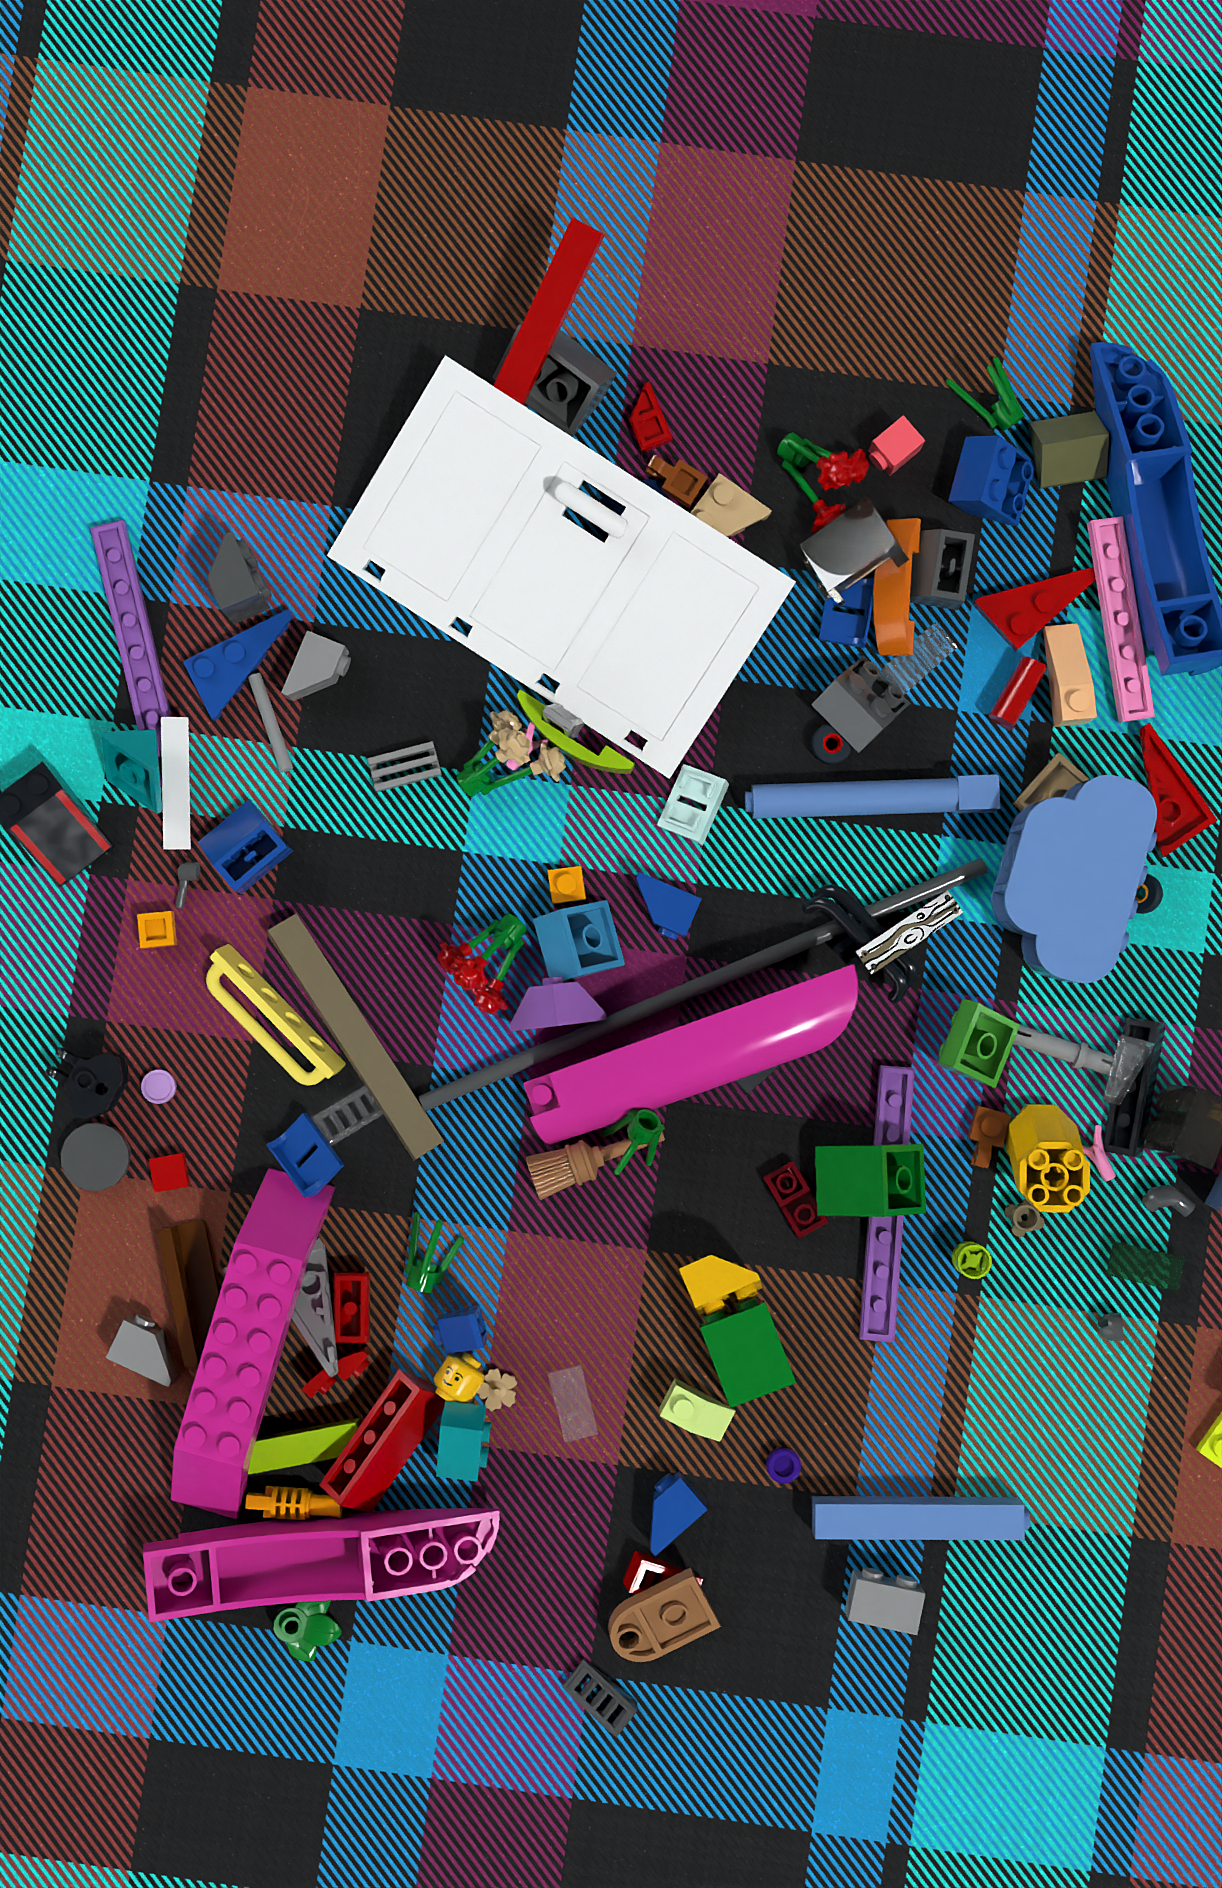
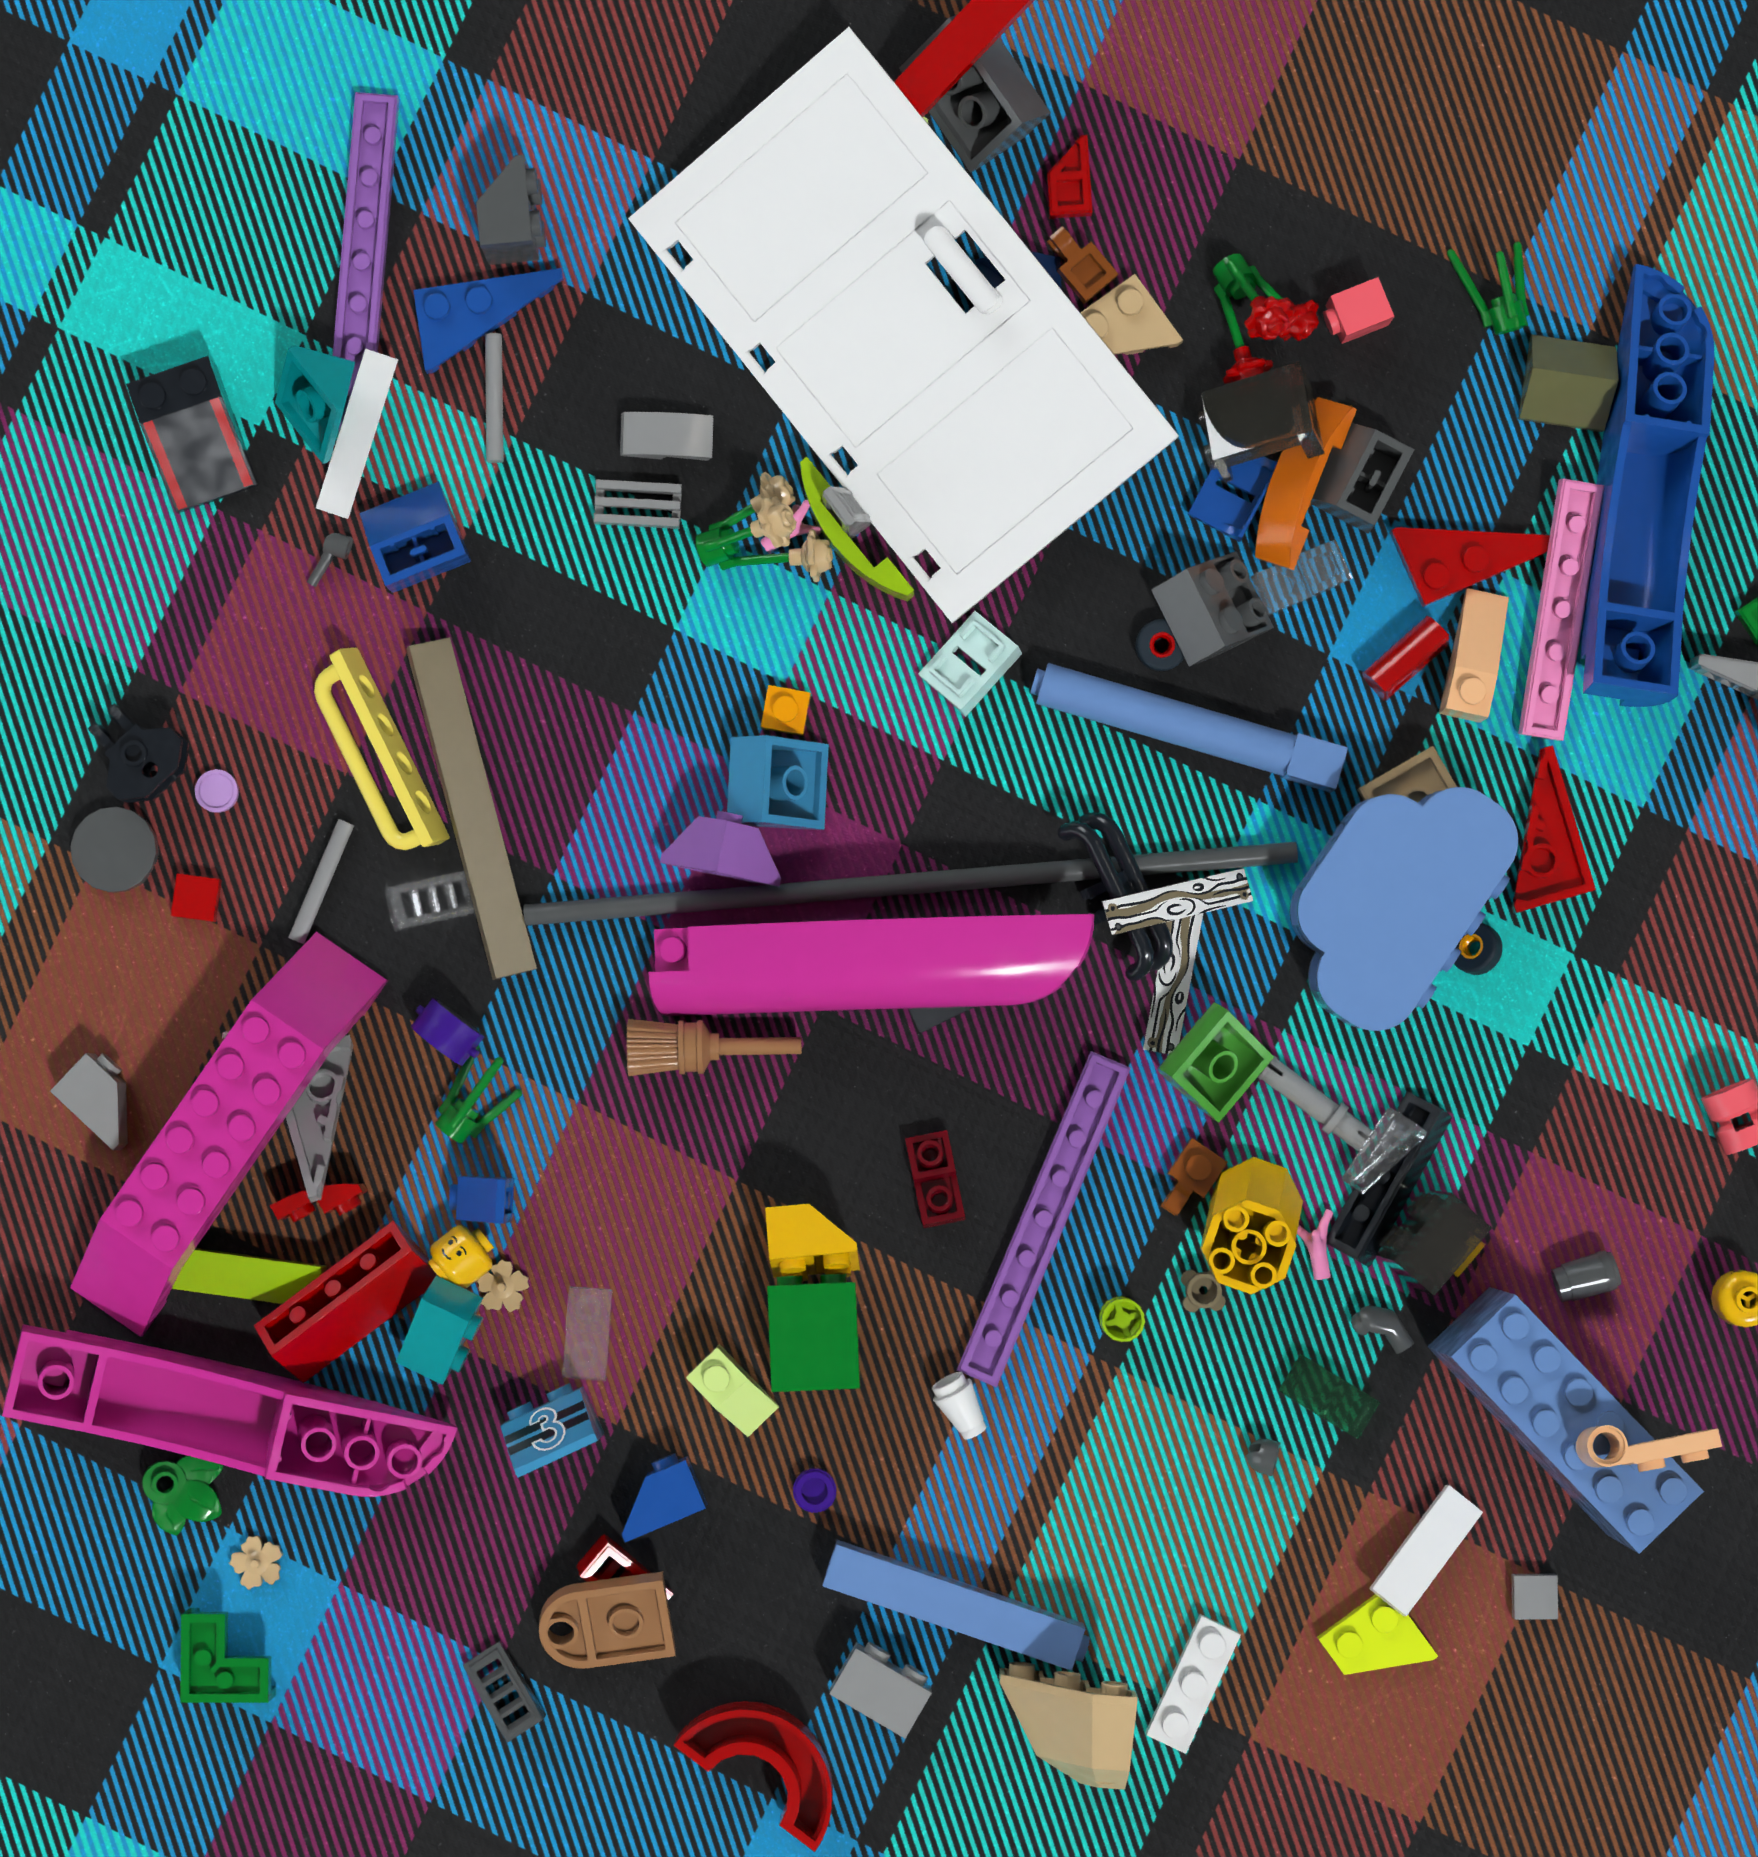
camera: 20 degrees right, 0 degrees up
light orange plate [137,911,177,949] -> none
reddish brown panel [157,1220,220,1367] -> none
light orange hinge [245,1486,343,1520] -> none
blue piece [266,1113,345,1197] -> none
light grey slope [281,631,351,701] -> none
red brick [334,1271,370,1343] -> none
red plant [437,913,527,1015] -> none
green plant [602,1109,665,1175] -> none
blue slope [636,872,702,941] -> none
green slope [815,1144,926,1217] -> none
blue slope [948,435,1035,526] -> none
none -> green panel [180,1608,276,1703]
none -> tan plant [229,1535,283,1589]
none -> light grey bar [288,819,354,944]
none -> dark purple piece [410,998,484,1066]
none -> dark azure slope [500,1383,604,1478]
none -> light grey slope [620,412,713,461]
none -> red brick [673,1701,833,1852]
none -> white cone [932,1372,987,1440]
none -> tan brick [999,1662,1138,1790]
none -> sticker [1143,913,1203,1054]
none -> white plate [1145,1614,1241,1754]

